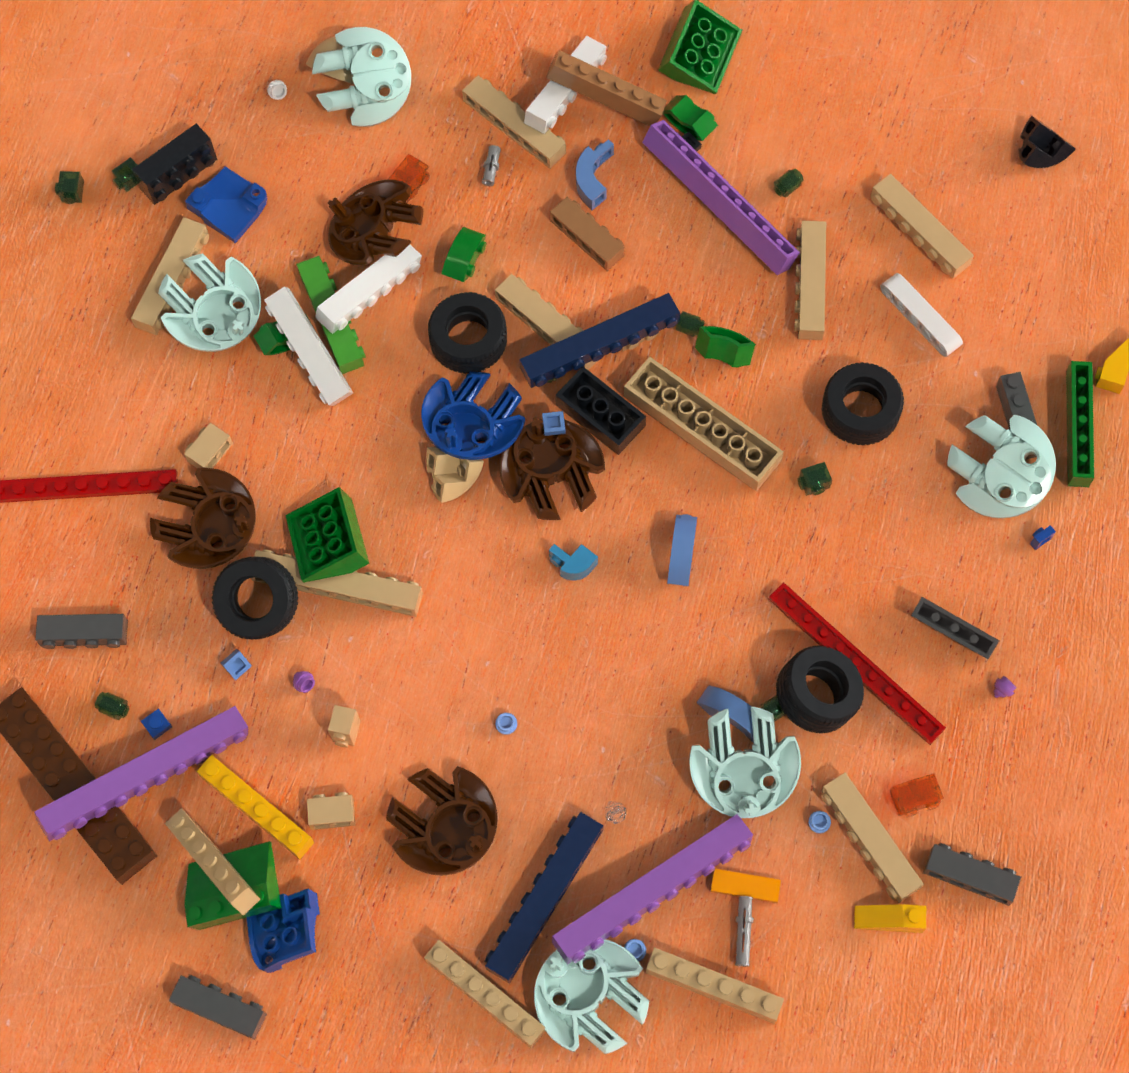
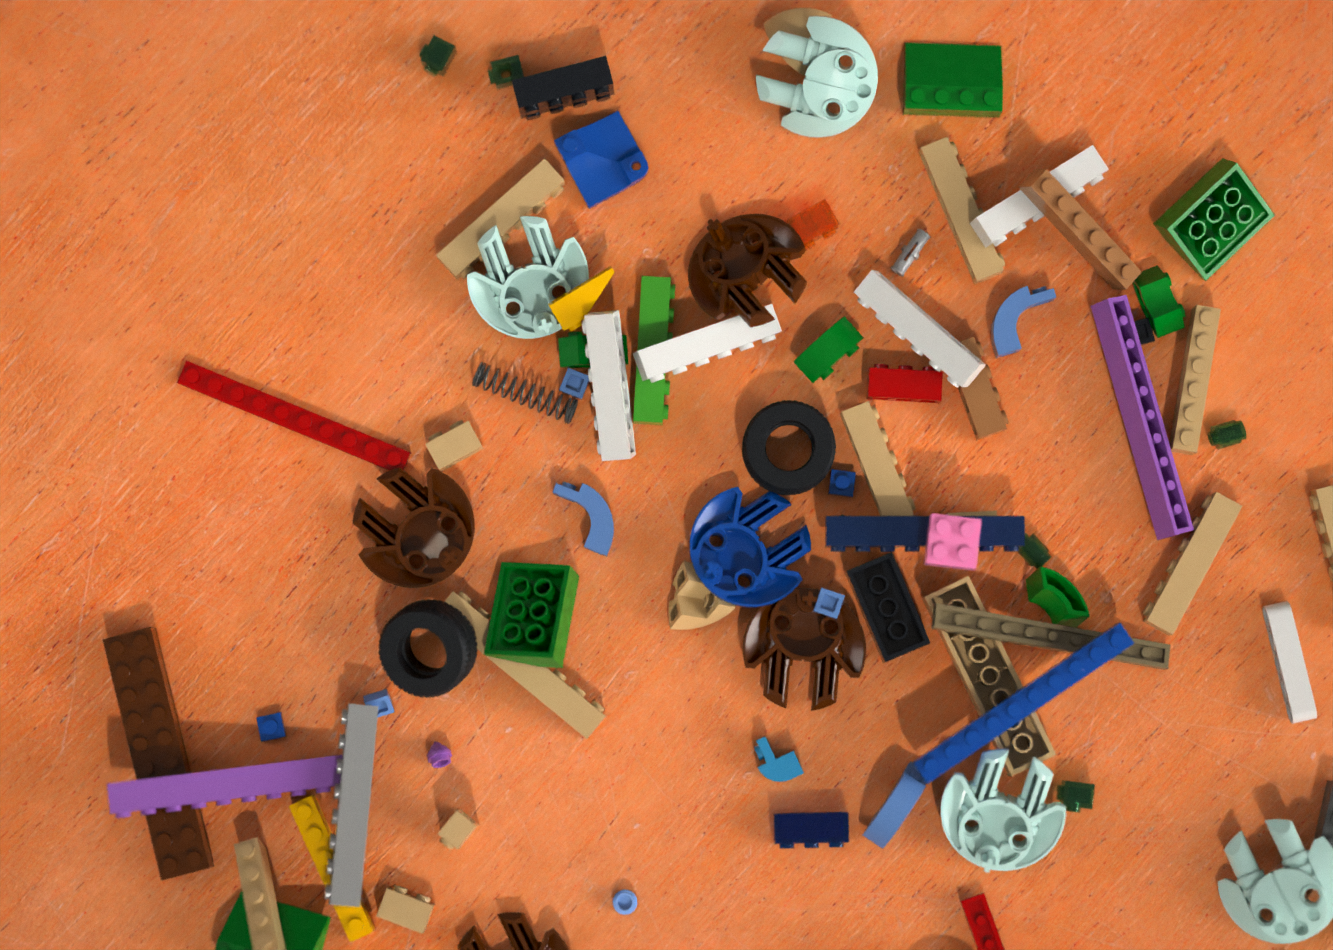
camera: 25 degrees right, 15 degrees up
dark grey brick [35,614,128,649] -> none
clear green brick [95,692,129,720] -> none
white plate [267,80,287,100] -> none
black tyre [822,362,904,445] -> none
none -> light grey brick [324,704,379,907]
none -> dark grey piece [472,362,578,424]
none -> yellow slope [548,266,614,332]
none -> medium blue arch [553,481,614,557]
none -> medium blue plate [559,368,589,400]
none -> clear blue brick [773,812,849,849]
none -> blue plate [828,469,856,497]
none -> white brick [854,270,986,388]
none -> red brick [866,364,943,403]
none -> green slope [903,43,1003,118]
none -> blue brick [911,623,1135,784]
none -> bright pink brick [924,513,982,571]
none -> dark tan plate [931,603,1170,670]
none -> light aqua piece [941,749,1066,873]
none -> tan brick [1169,305,1221,456]

